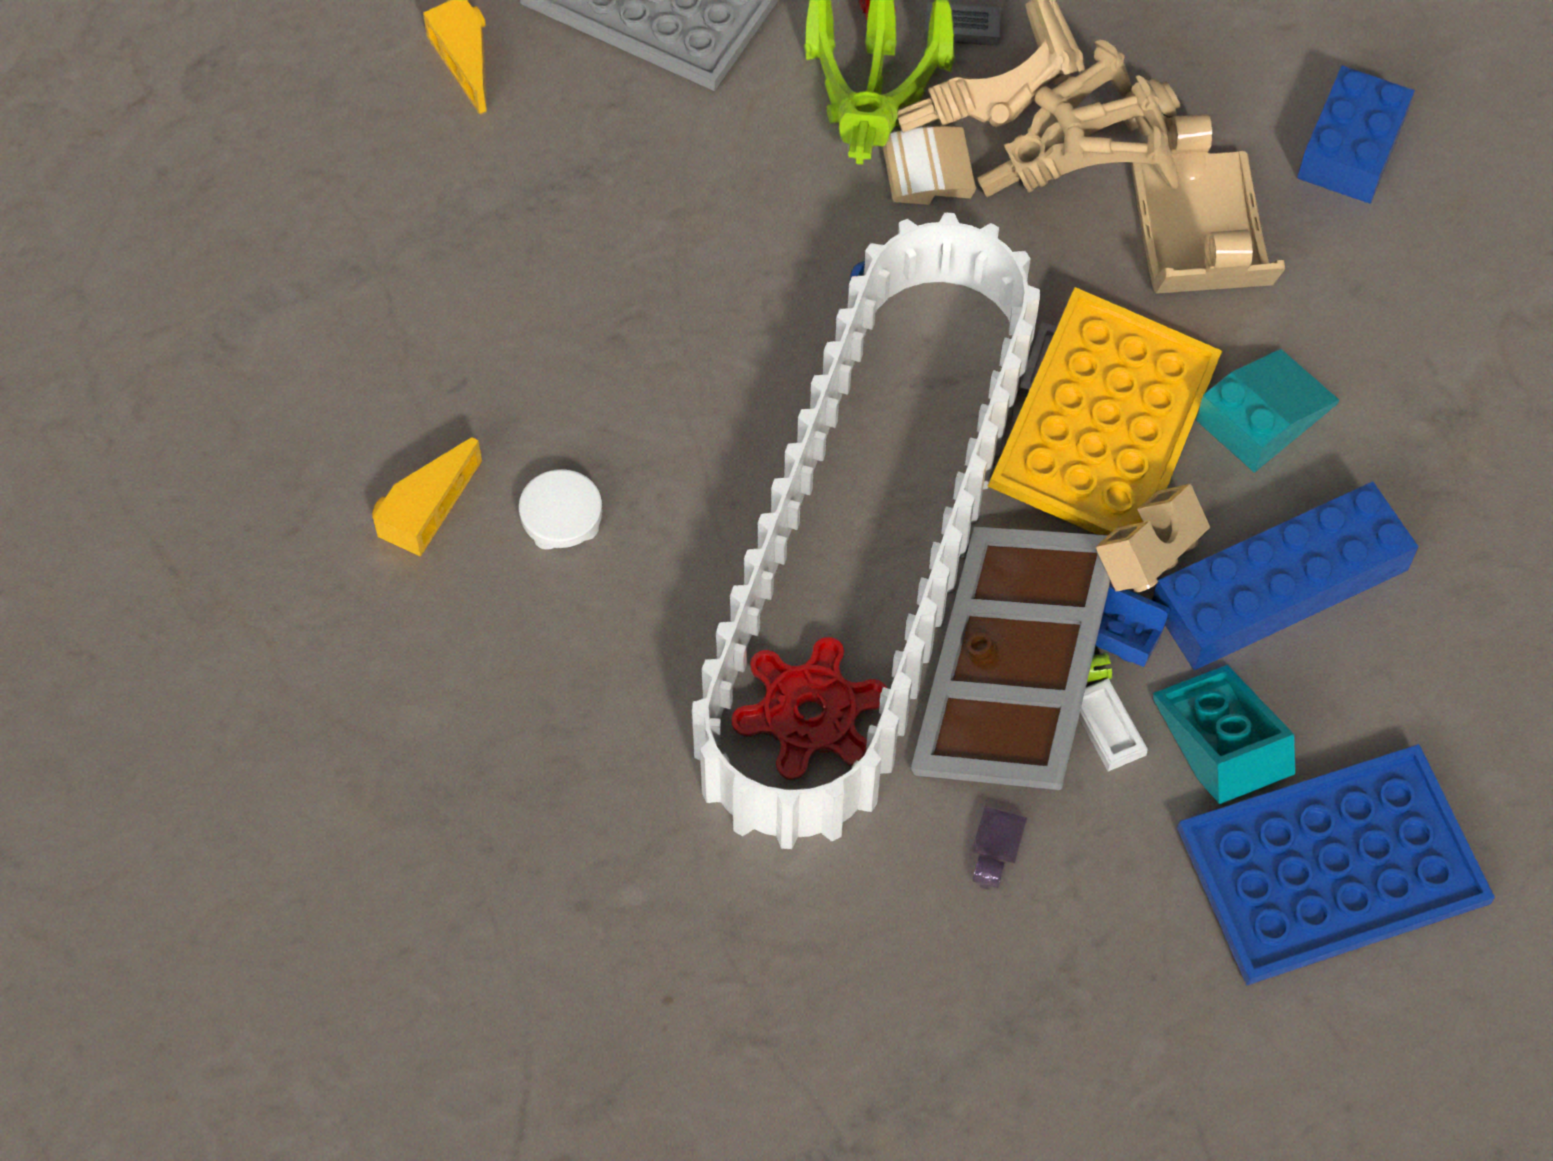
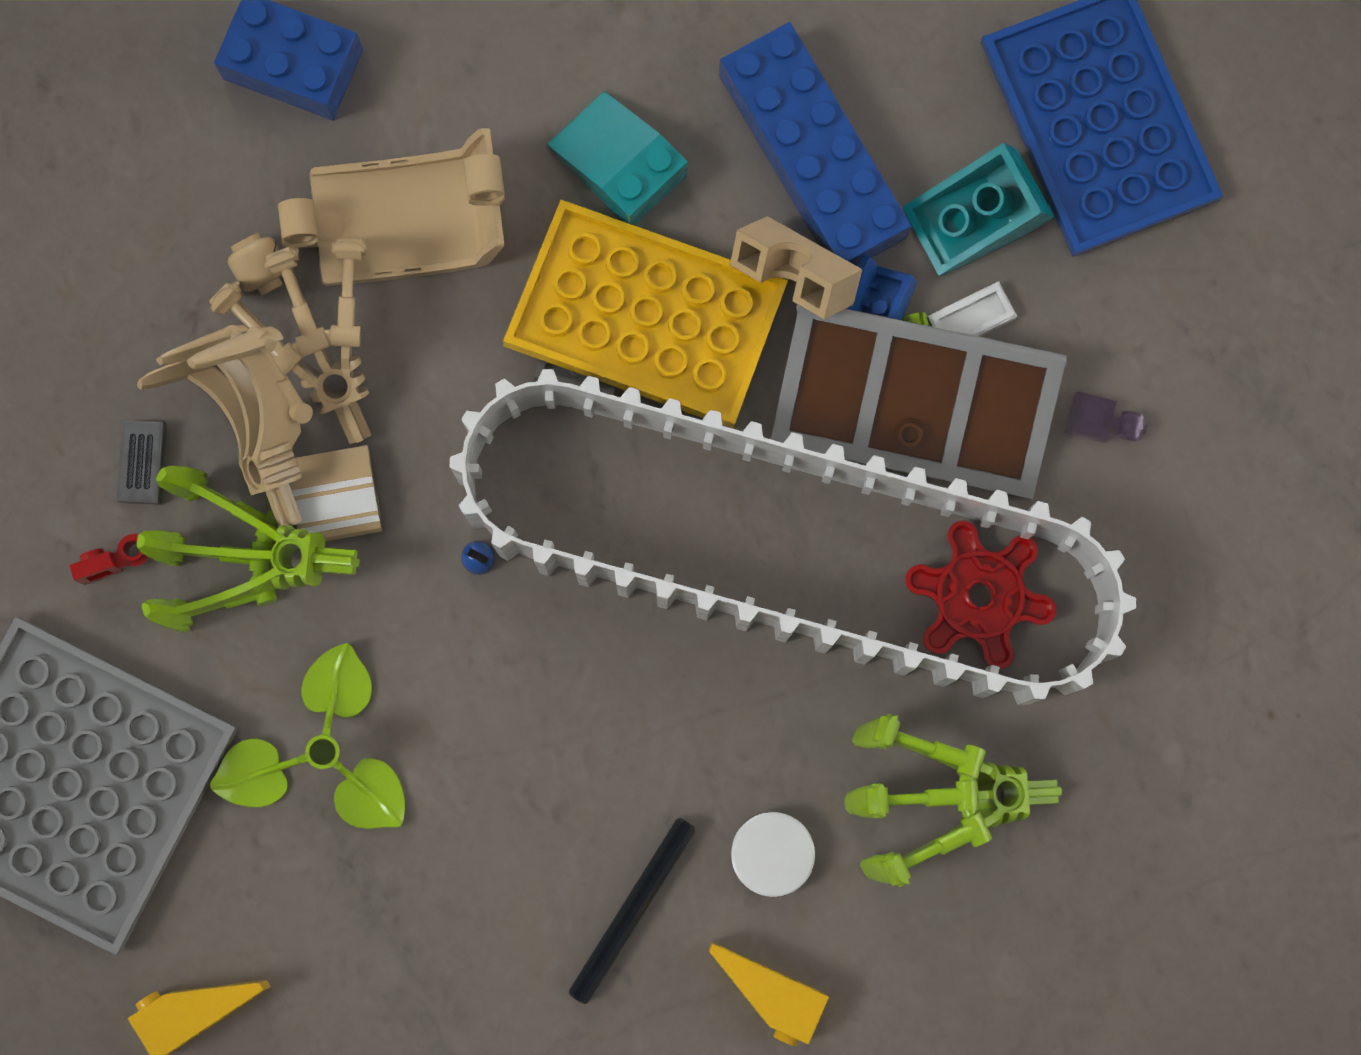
camera: 95 degrees left, 20 degrees up
none -> lime plant [210,643,405,829]
none -> black axle [569,818,695,1004]
none -> lime piece [844,714,1062,887]

